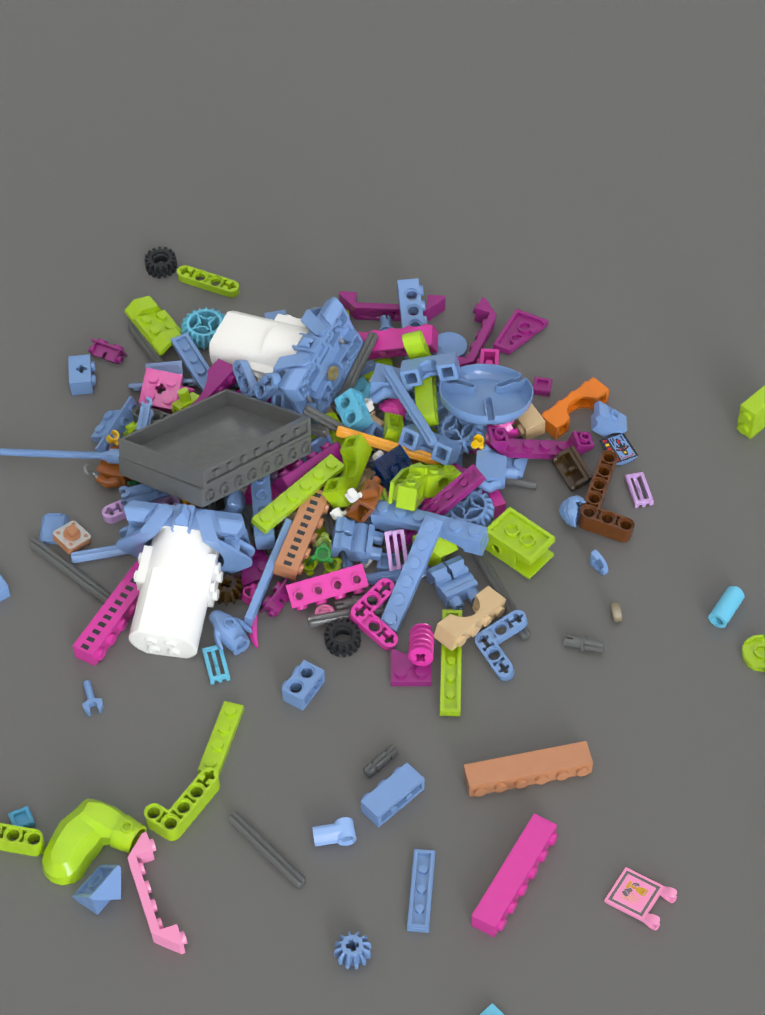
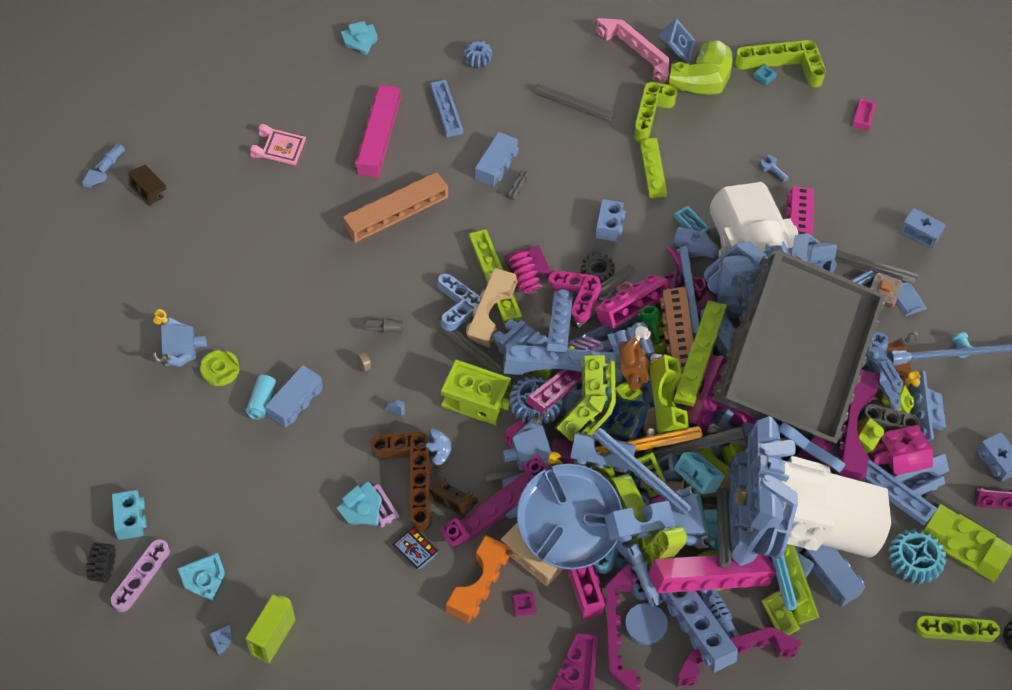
camera: 155 degrees right, 5 degrees up
light blue piece [312,817,357,847] -> none
medium blue brick [591,401,627,437] -> none
none -> medium blue brick [265,365,323,428]
none -> medium azure plate [337,482,382,526]
none -> medium azure bush [951,332,973,358]

